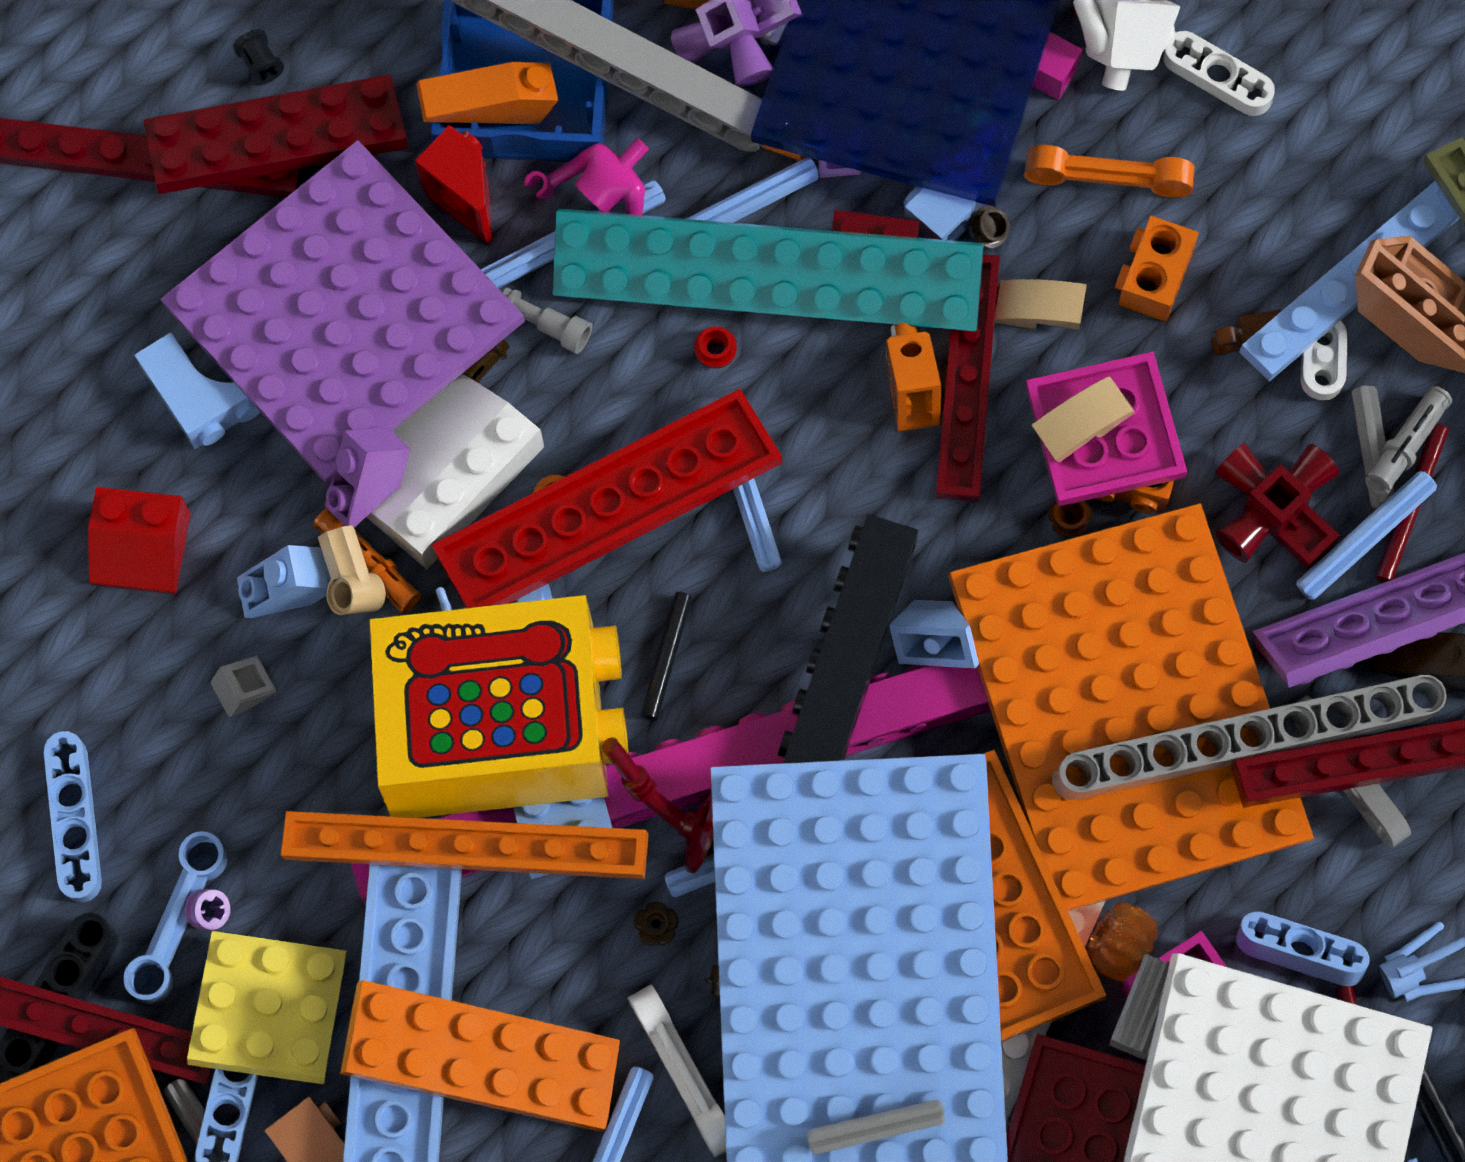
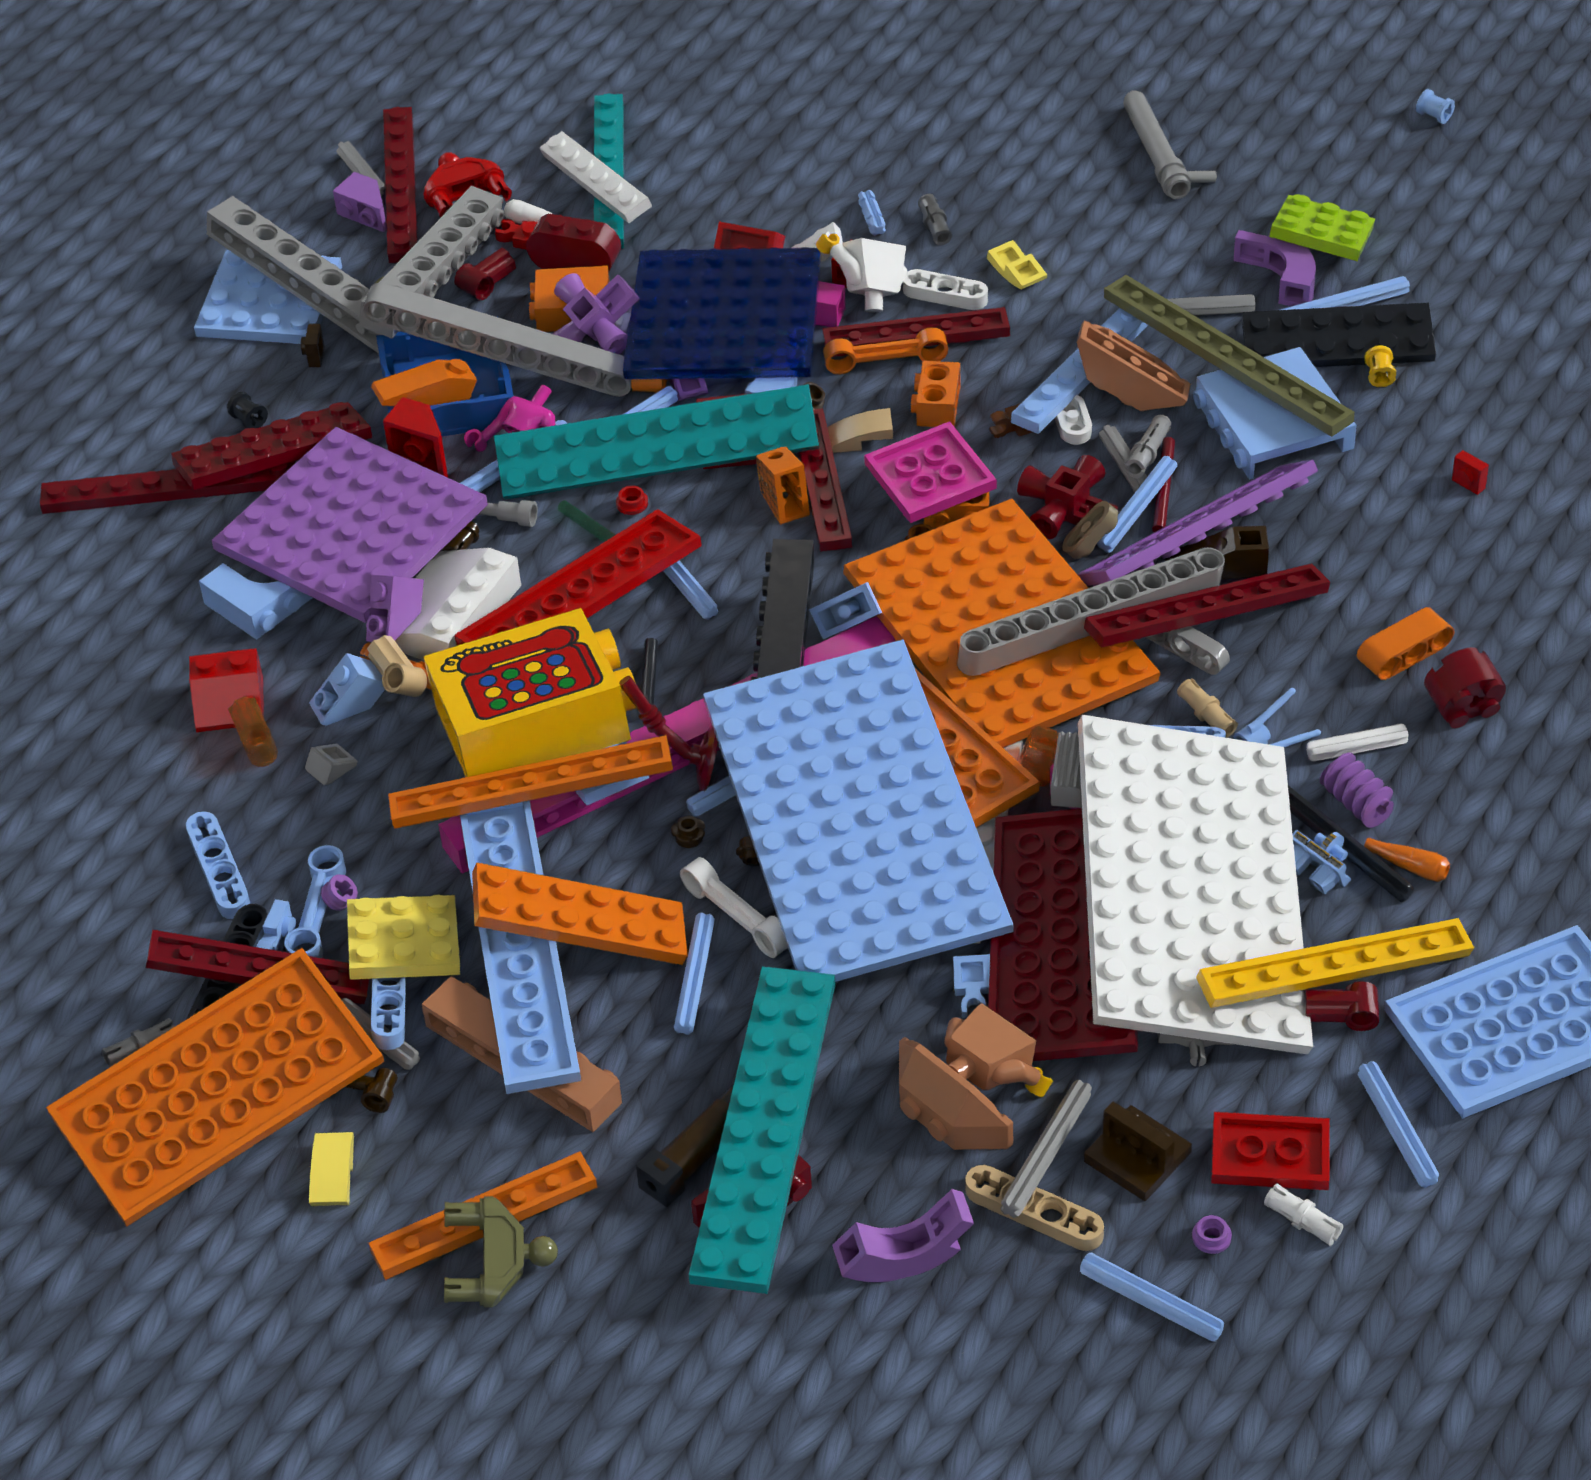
camera: 15 degrees left, 25 degrees down
light grey axle [807,1100,945,1154] -> none
tan slope [1032,376,1135,462] -> none
none -> clear orange piece [228,696,278,767]
none -> light blue plate [256,899,296,951]
none -> clear green bar [558,500,616,542]
none -> dark red plate [822,307,1010,357]
none -> light yellow slope [987,240,1047,290]
none -> dark tan plate [1062,501,1118,559]
none -> tan pin [1177,678,1238,738]

